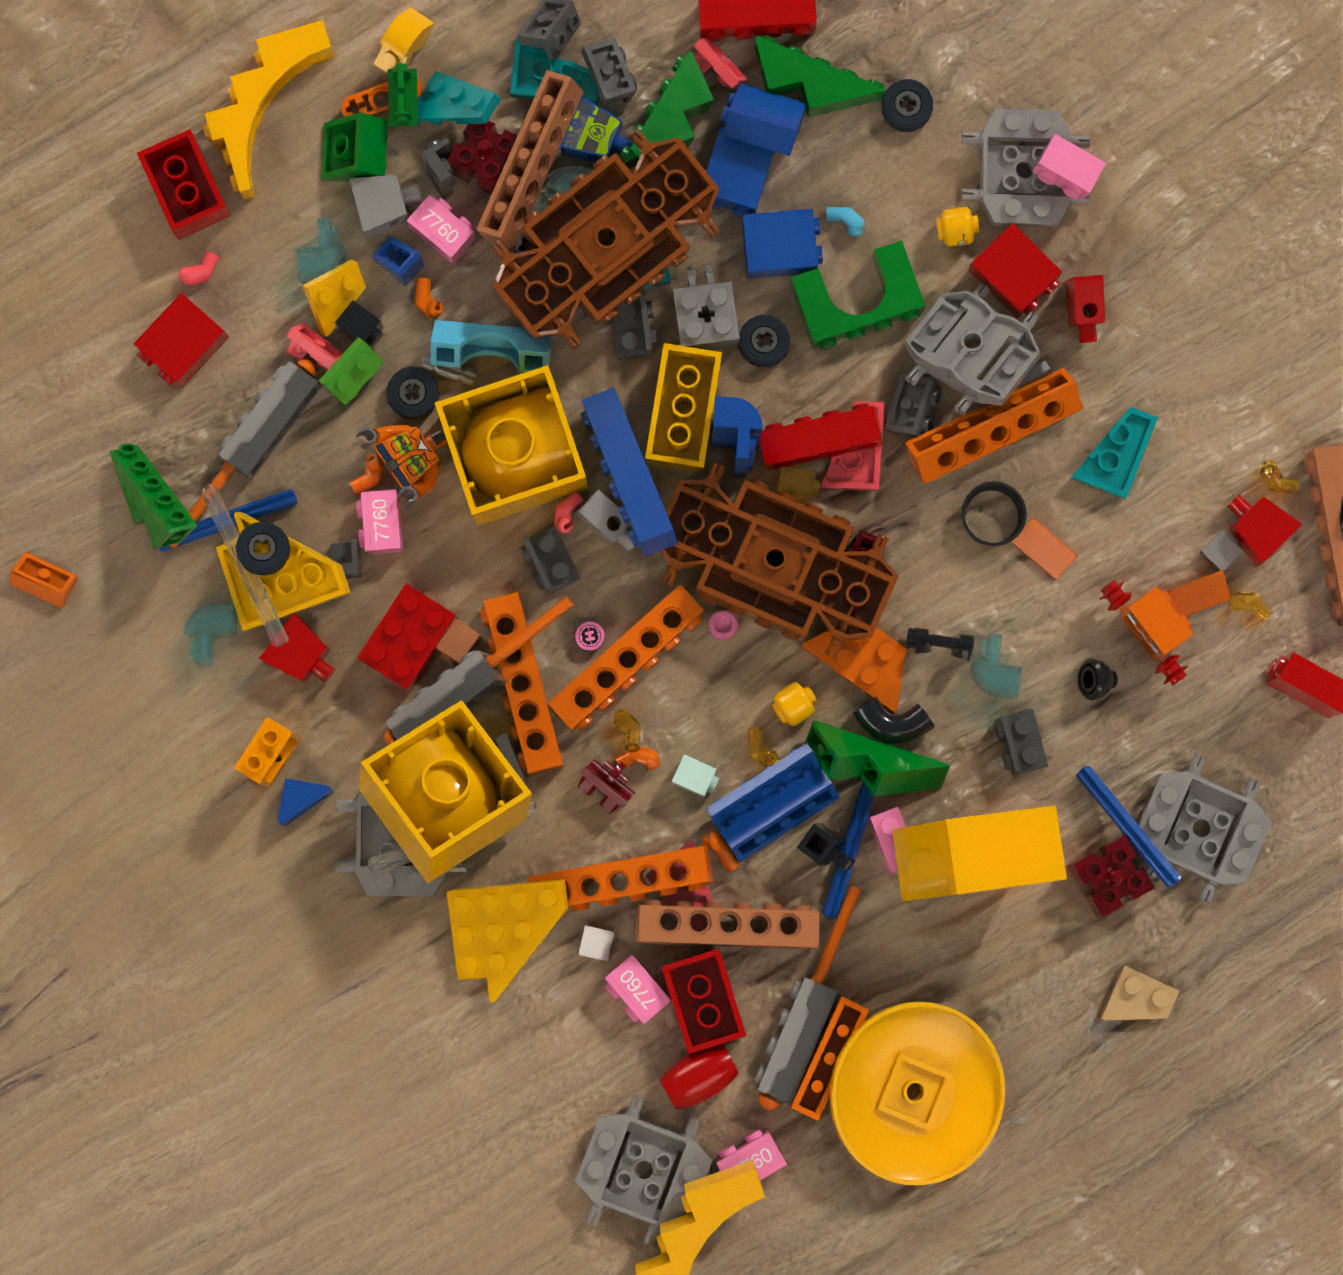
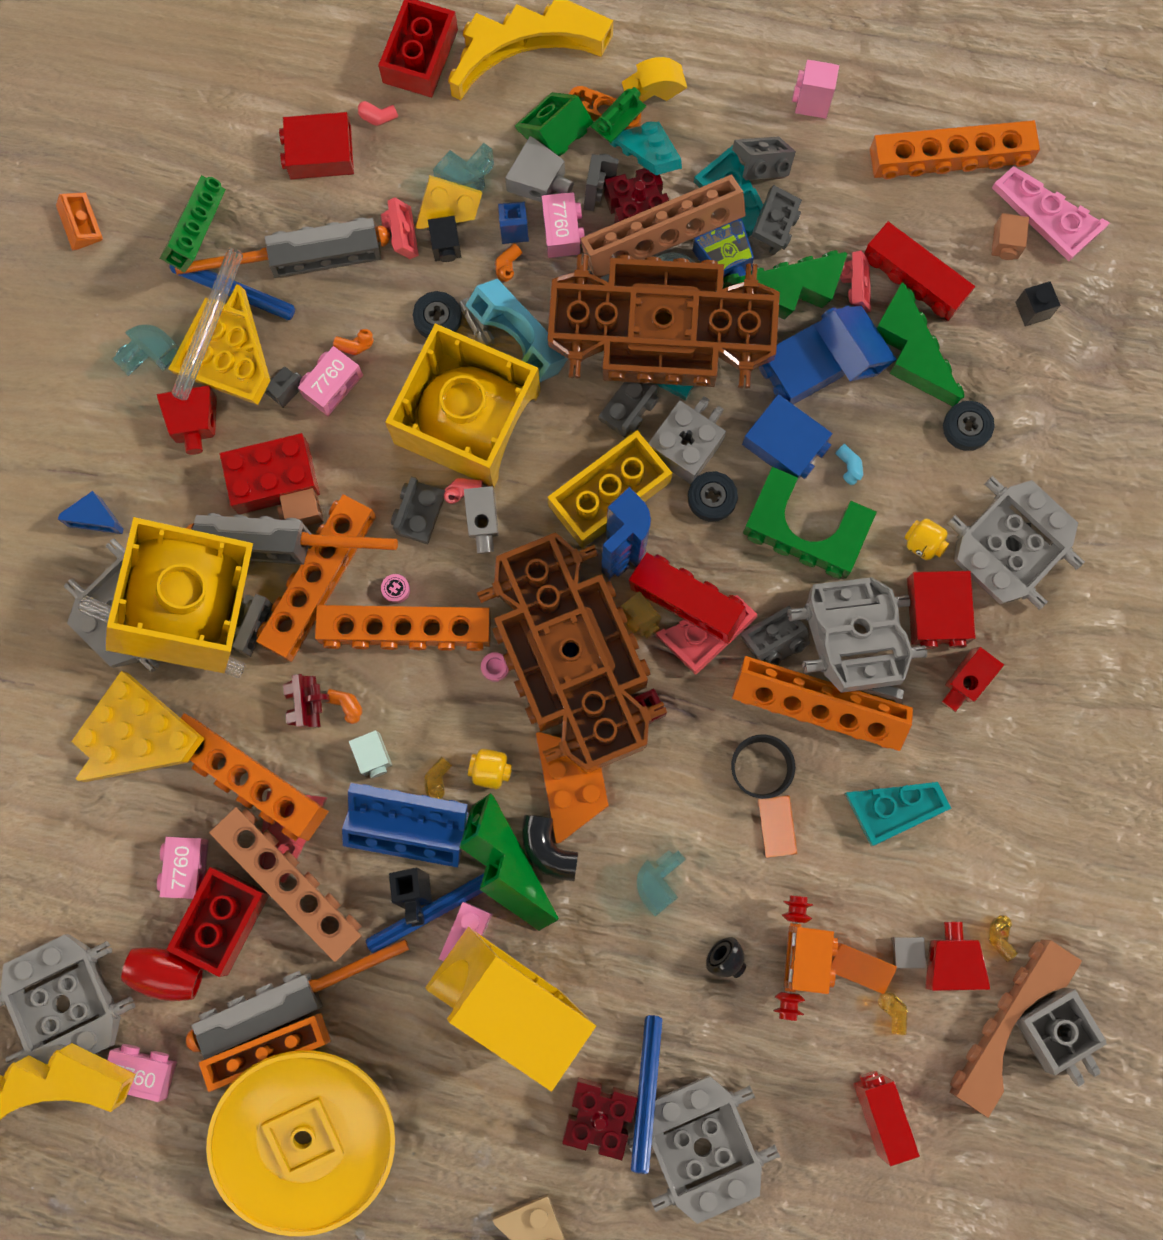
camera: 45 degrees right, 5 degrees down
light orange window [234,717,302,788] -> none
black bush [235,522,290,576] -> none
bright green bracket [319,337,384,405] -> none
torso [356,425,448,509] -> none
white slope [578,925,615,961] -> none
blue brick [580,387,678,557] -> none
clear yellow arm [614,709,641,752] -> none
orange arm [702,831,739,872] -> none
black piece [906,627,974,661] -> none
dark grey bracket [994,709,1048,776] -> none
bright pink brick [1032,134,1106,201] -> none

